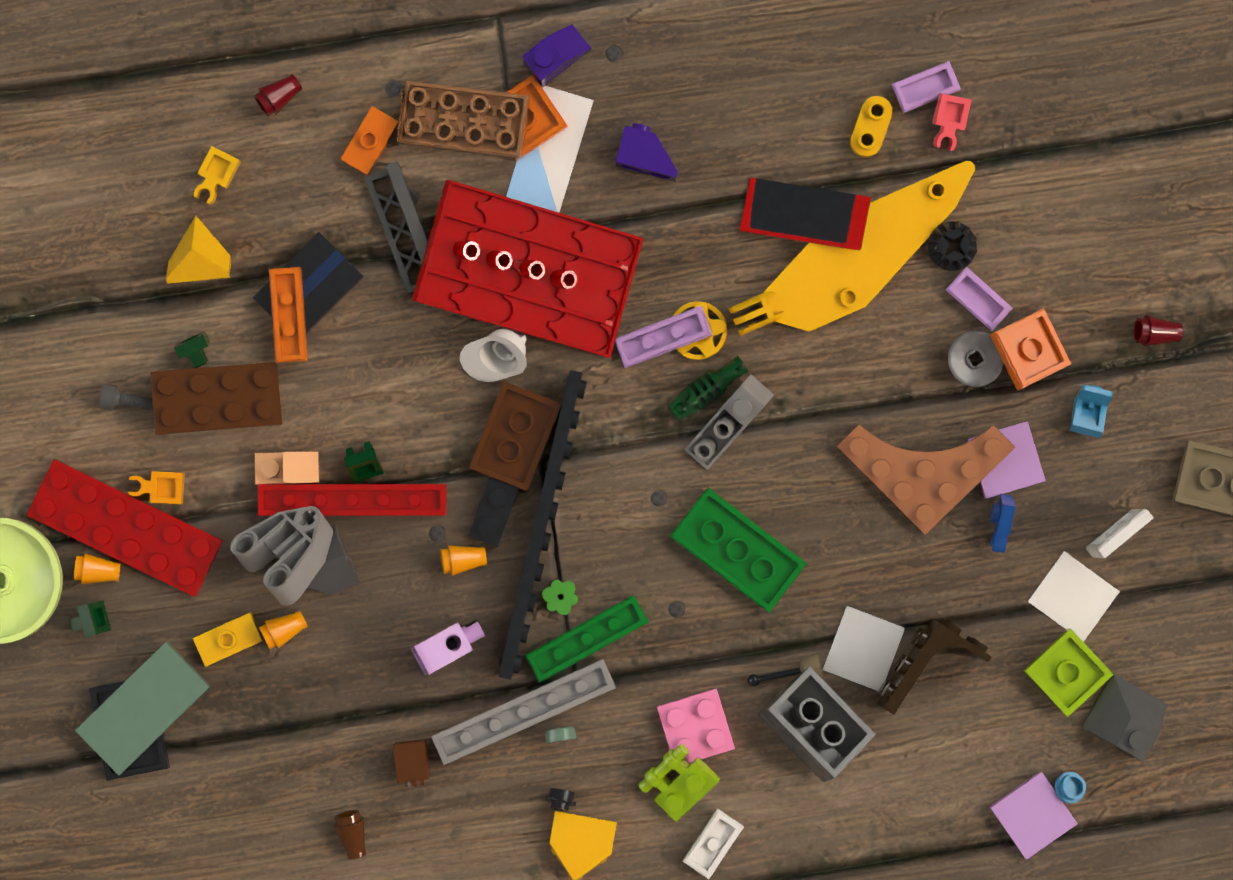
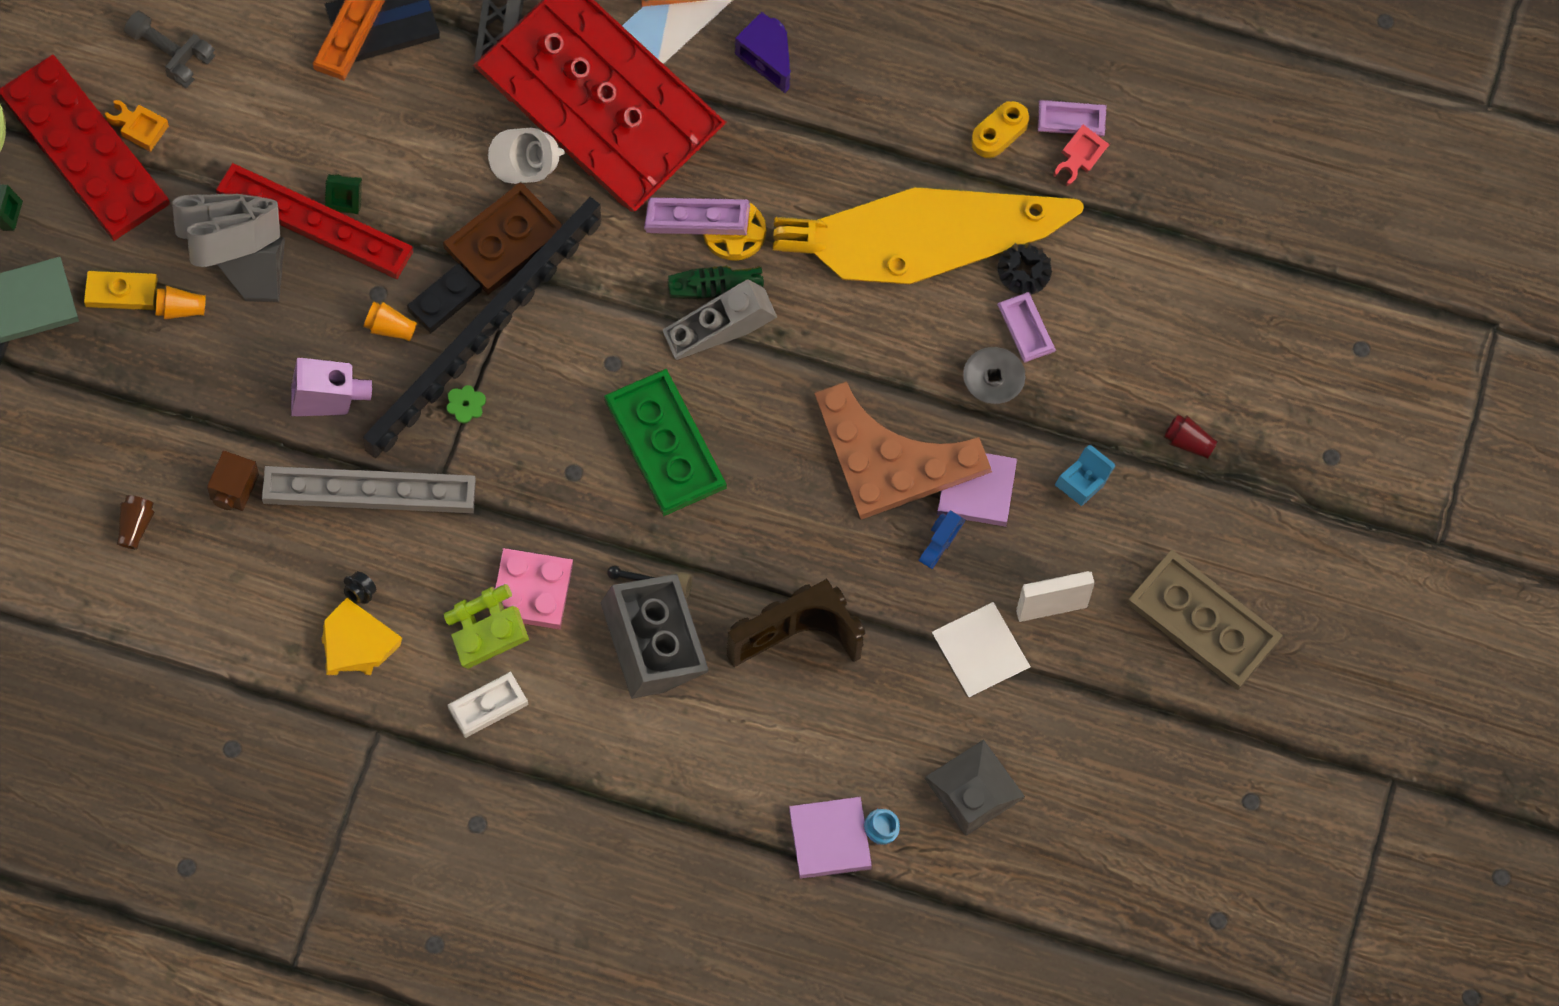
camera: 25 degrees right, 20 degrees down
light orange cone [74,553,121,584] -> none
reddish brown plate [150,362,282,435] -> none
dark green tile [174,331,210,368] -> none
light nougat slope [255,452,319,485] -> none
green tile [524,595,649,683] -> none
sand green tile [544,726,577,744] -> none
black sticker [740,178,871,251] -> none
white sticker [823,606,905,691] -> none
orange tile [990,308,1071,391] -> none
lime plate [1023,628,1114,717] -> none

